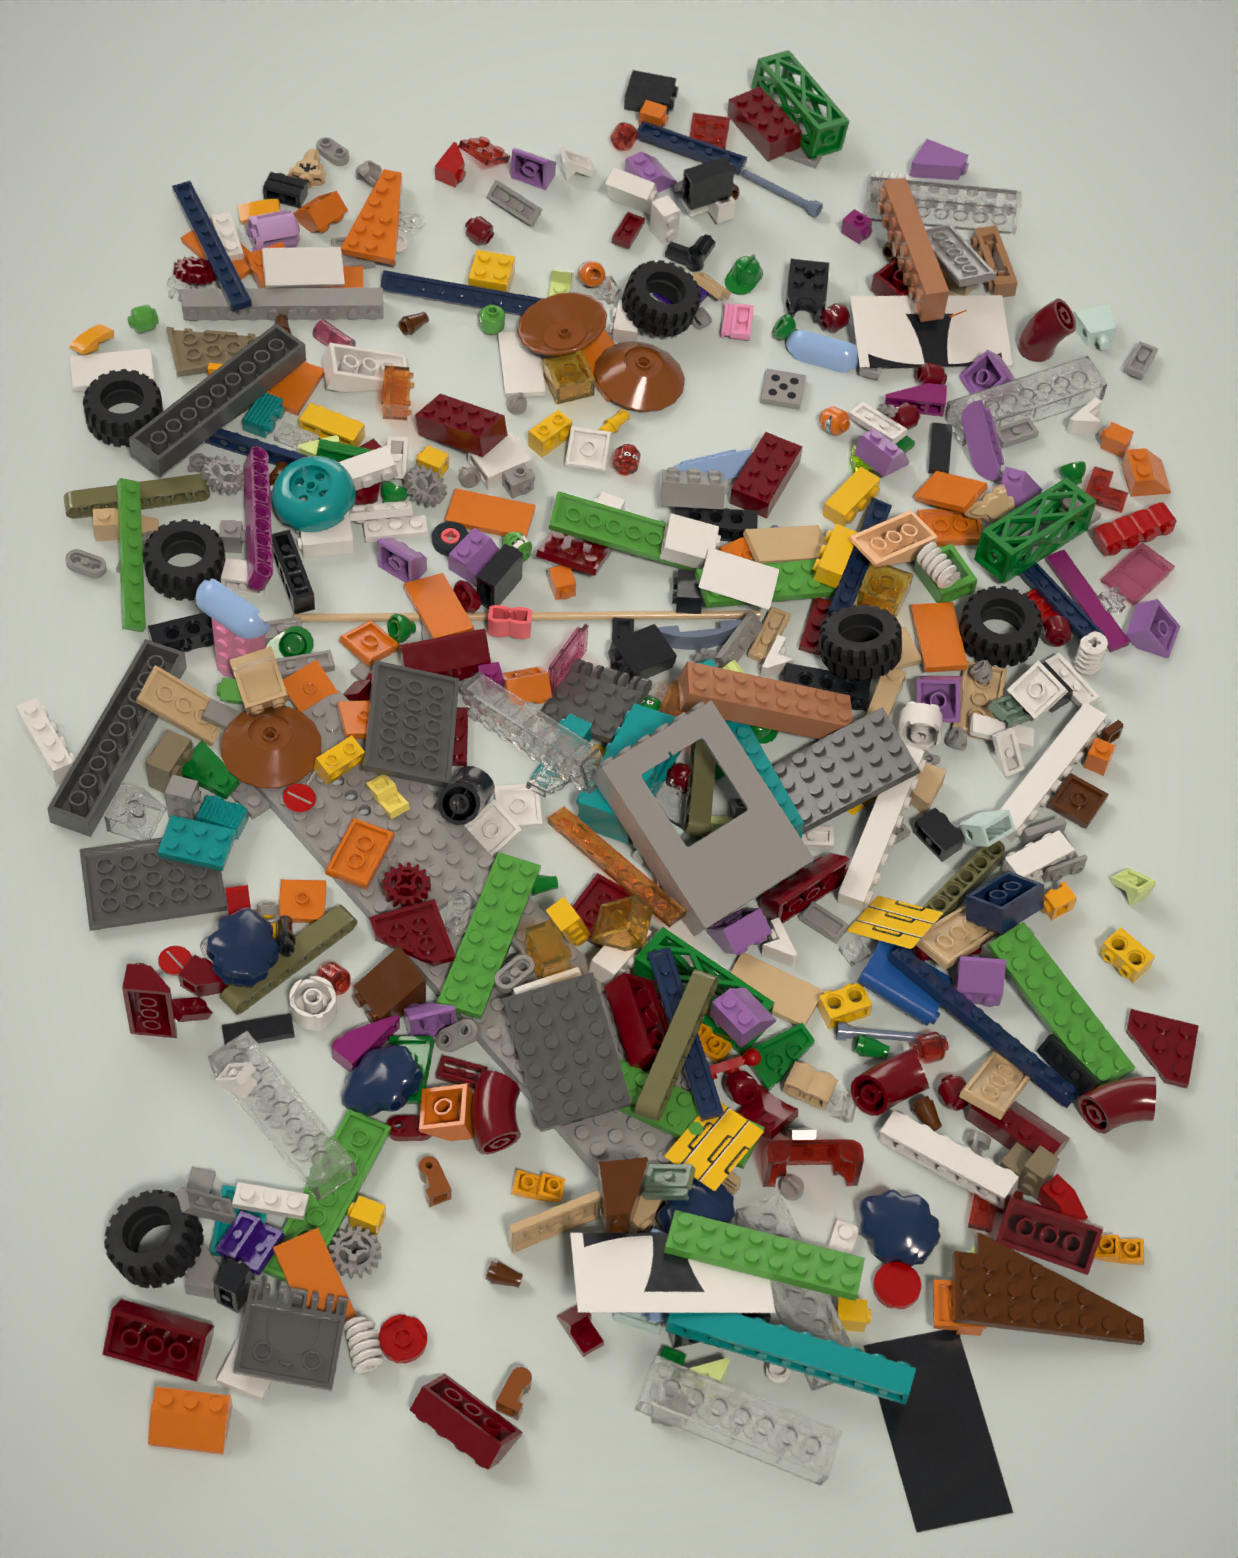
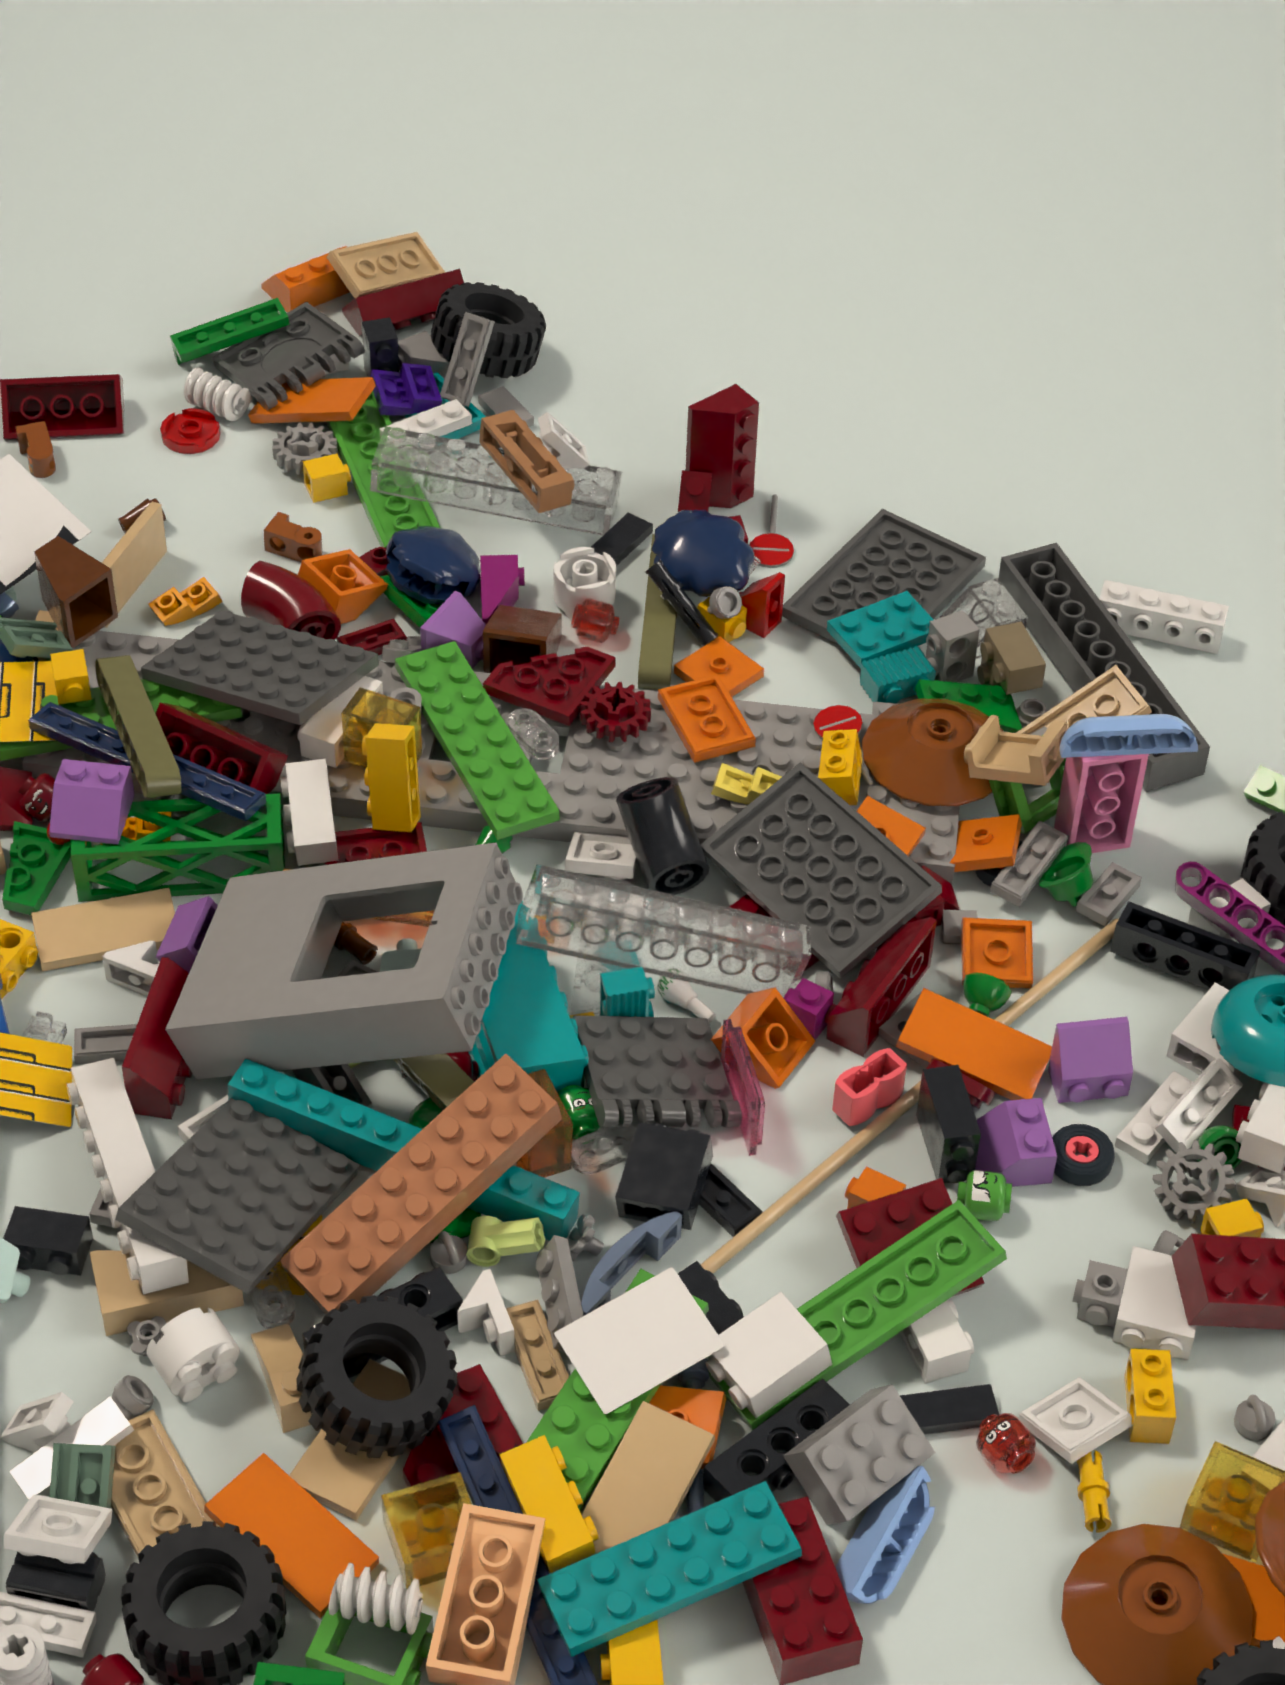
camera: 140 degrees right, 10 degrees down
black brick [148,613,214,652] -> none
orange tile [445,488,536,538] -> none
clear yellow slope [592,894,653,951] -> none
medium lavender slope [917,676,963,723] -> none
light grey tile [970,660,993,684] -> none
none -> yellow brick [50,649,92,705]
none -> green fence [170,298,290,365]
none -> tan tile [326,232,445,298]
none -> medium nougat brick [479,410,575,513]
none -> teal plate [537,1481,802,1657]
none -> black tile [900,1384,1000,1434]

